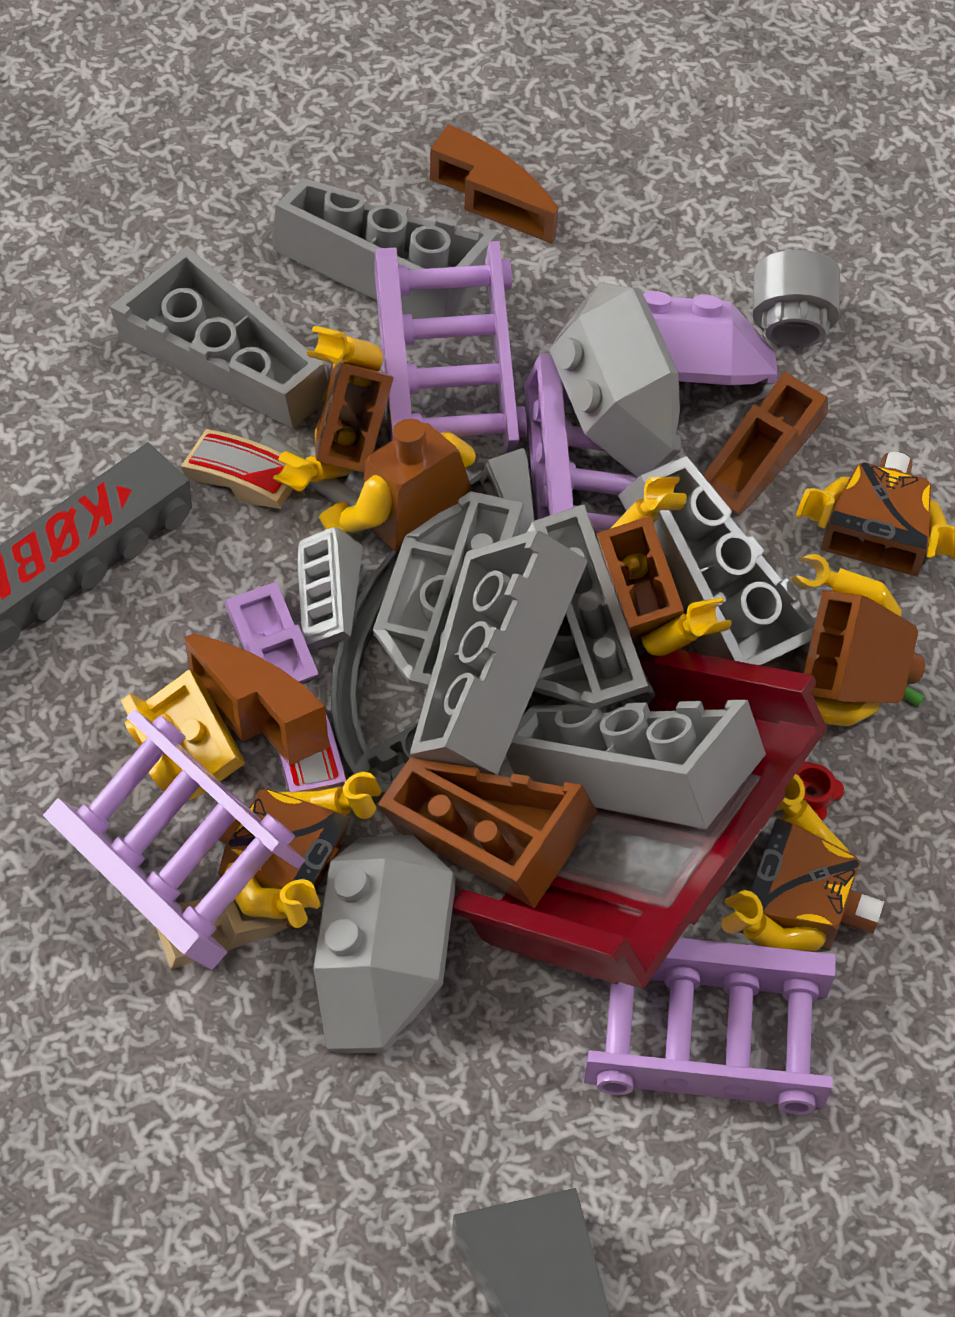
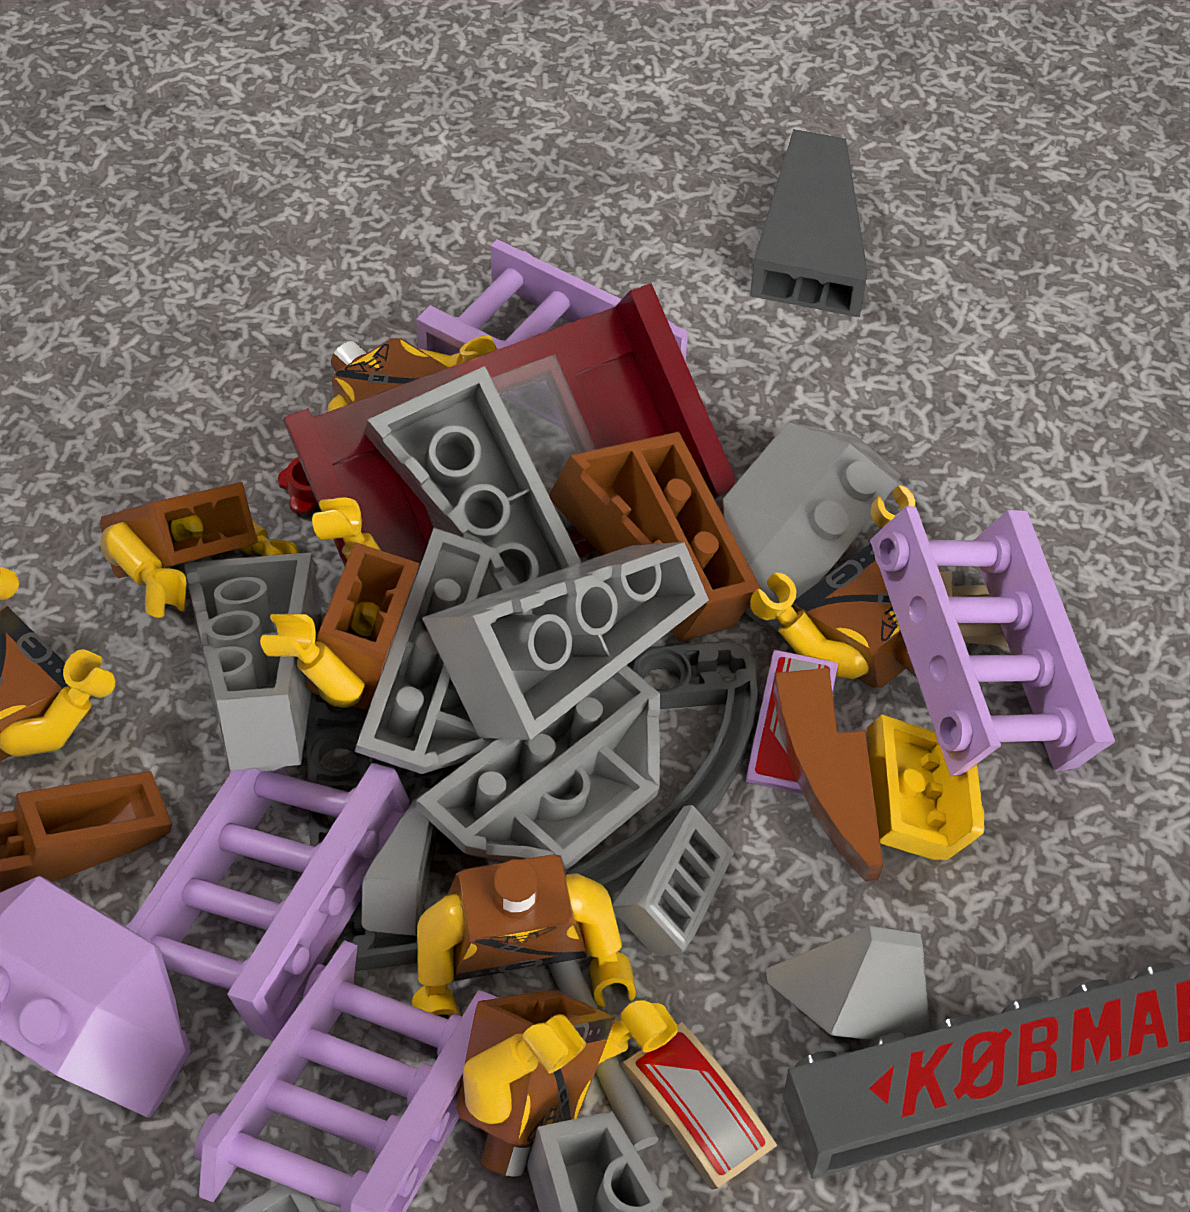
camera: 150 degrees left, 5 degrees down
lavender slope [225,581,319,683] -> none
light grey wedge [549,282,681,477] -> none
none -> light grey slope [766,926,930,1040]

